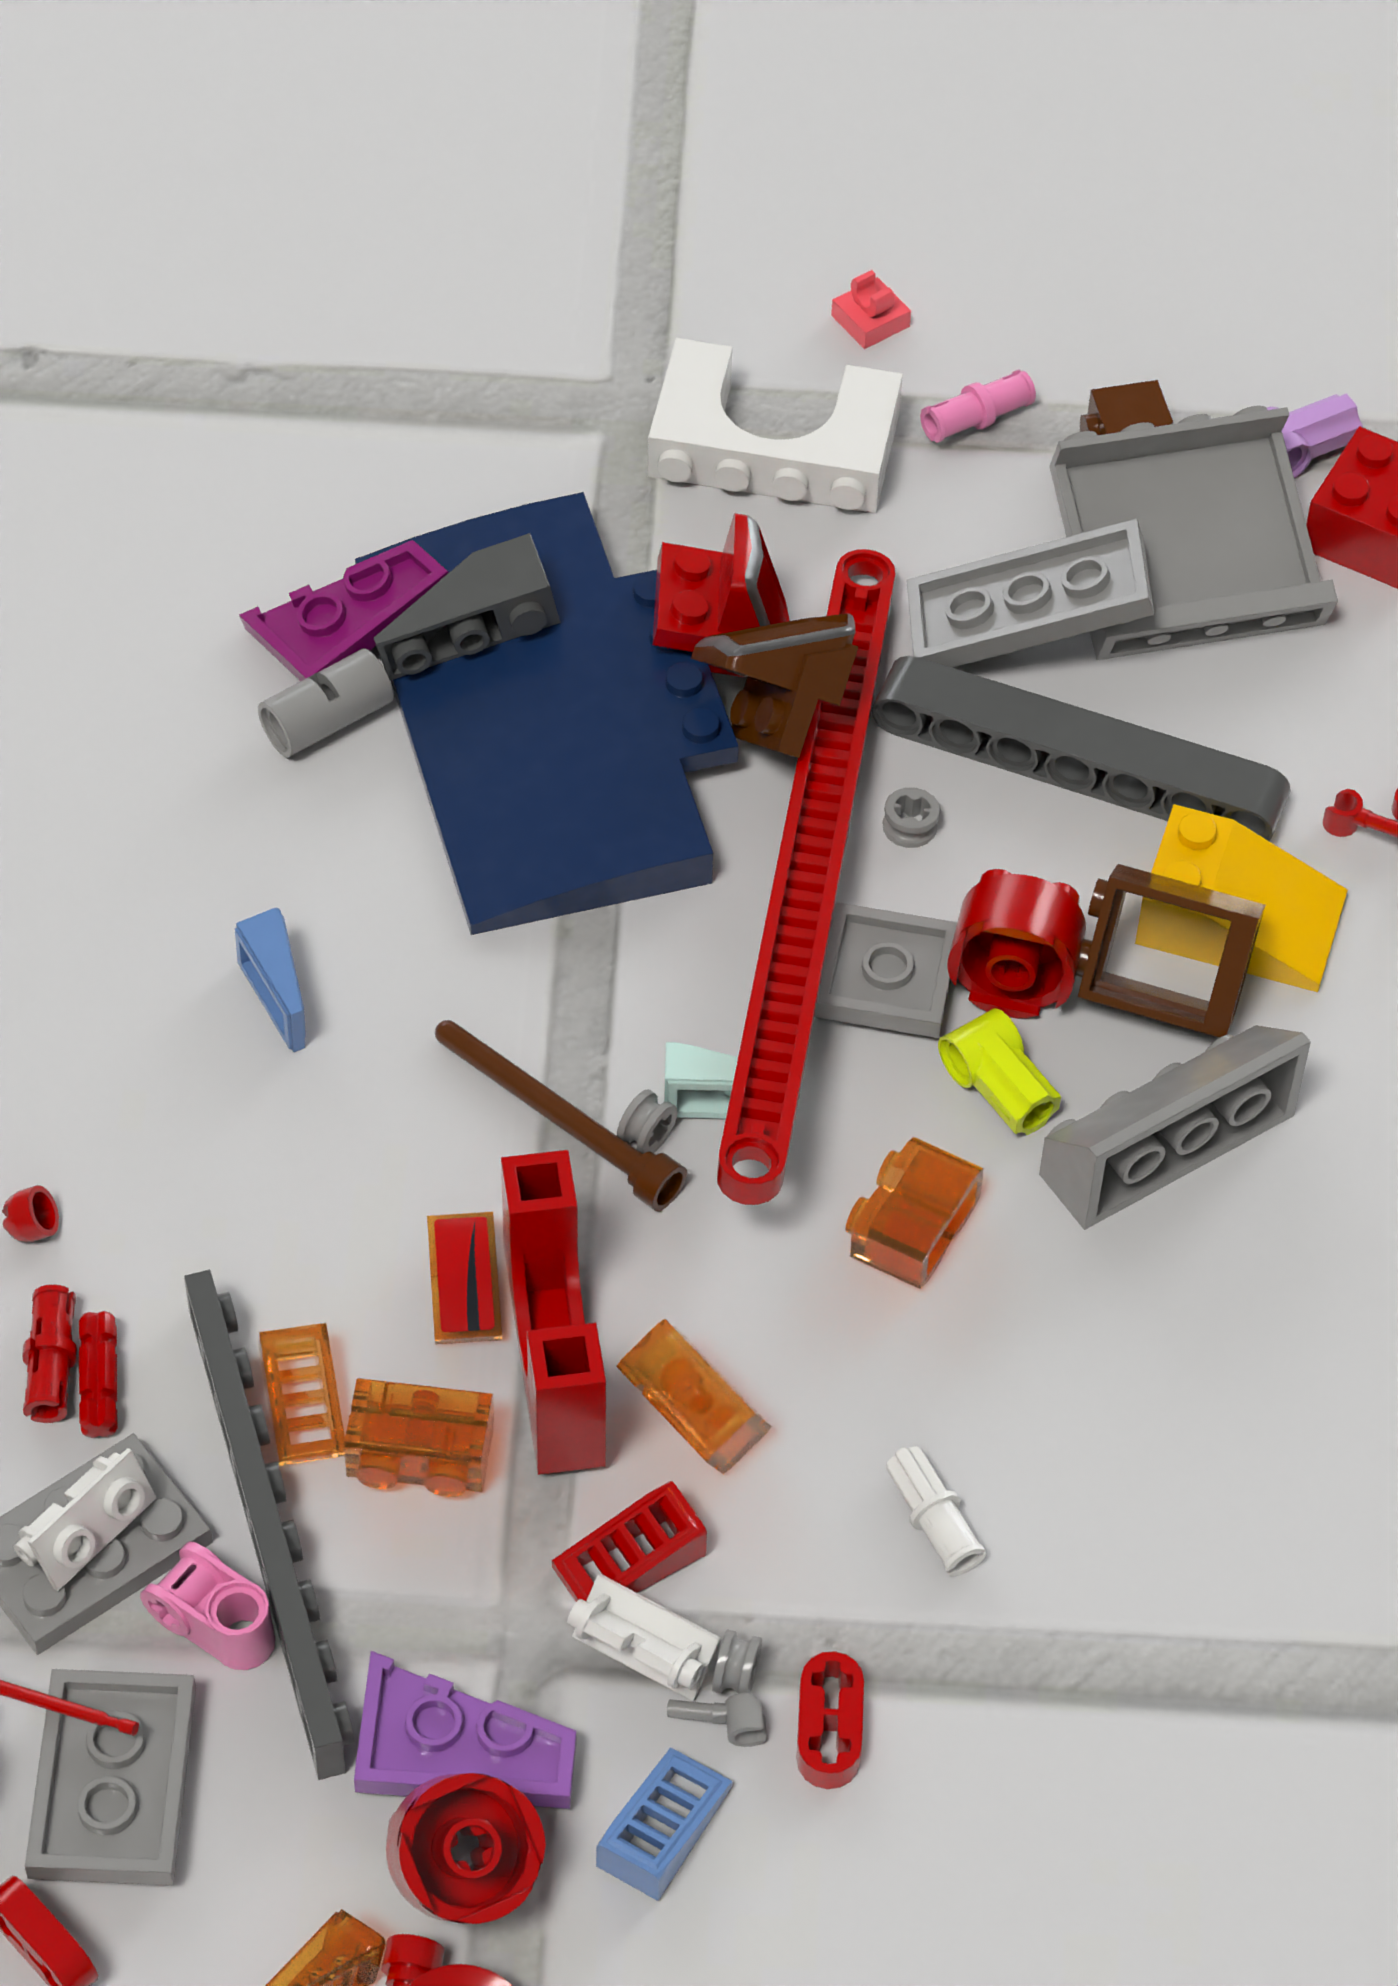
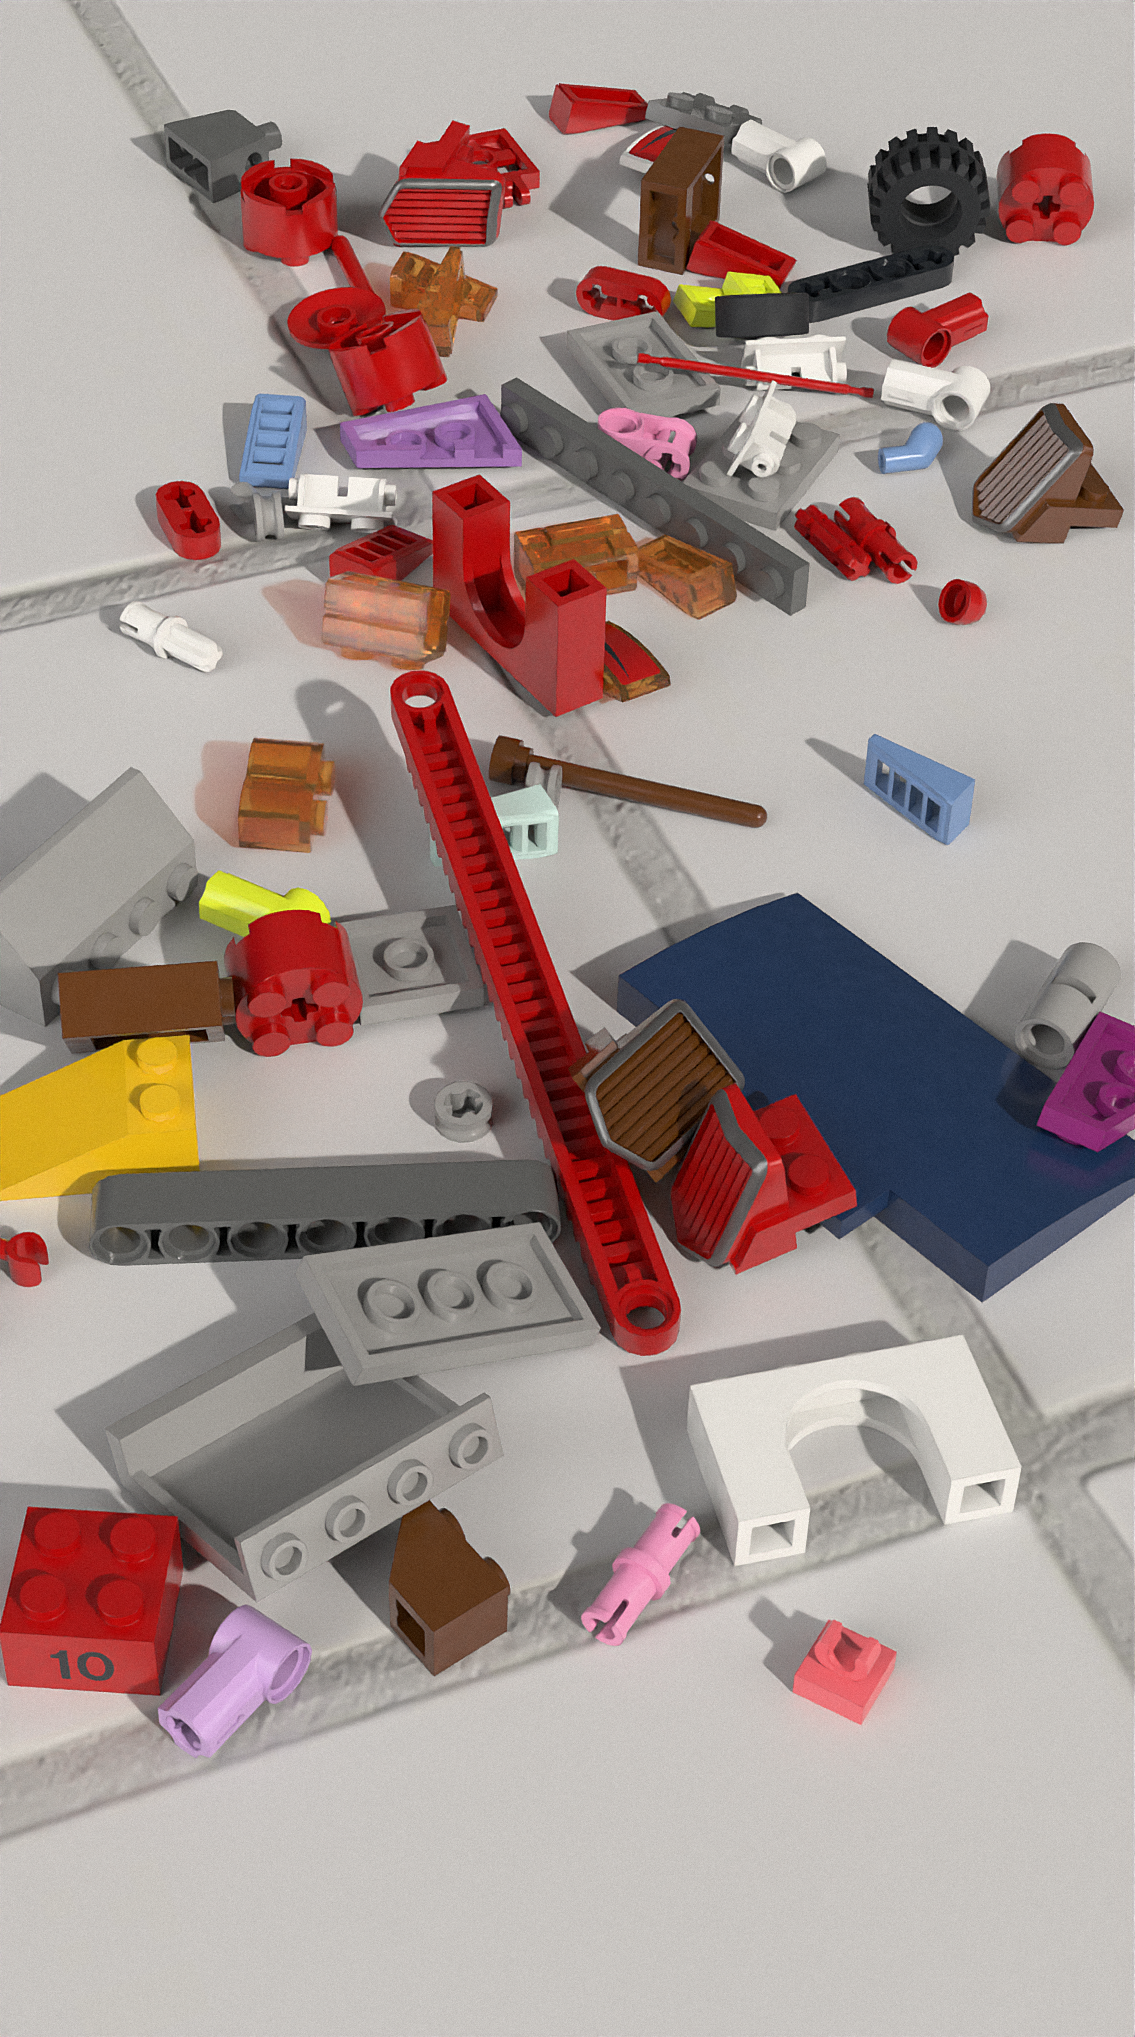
camera: 155 degrees right, 10 degrees down
dark grey slope [374,533,560,680] -> none

